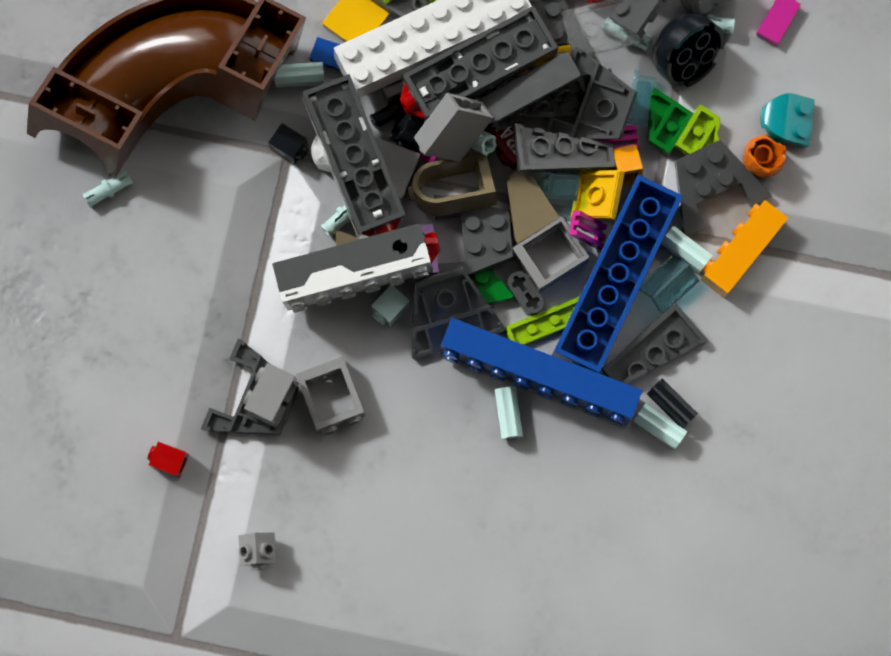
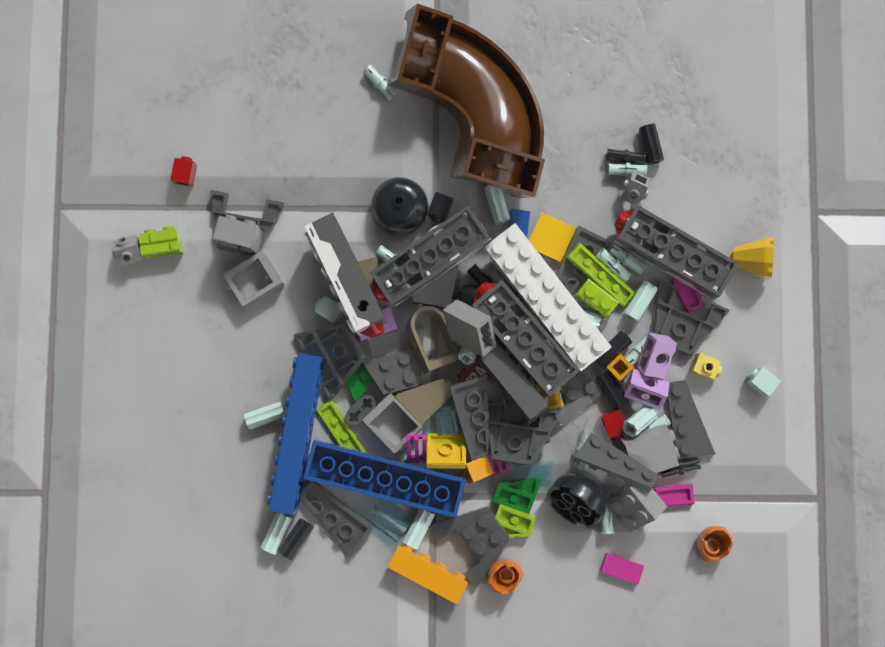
camera: 80 degrees right, 5 degrees up
teal slope [760,93,815,148] -> none
none -> lime brick [138,226,184,259]
none -> black cylinder [371,177,428,235]

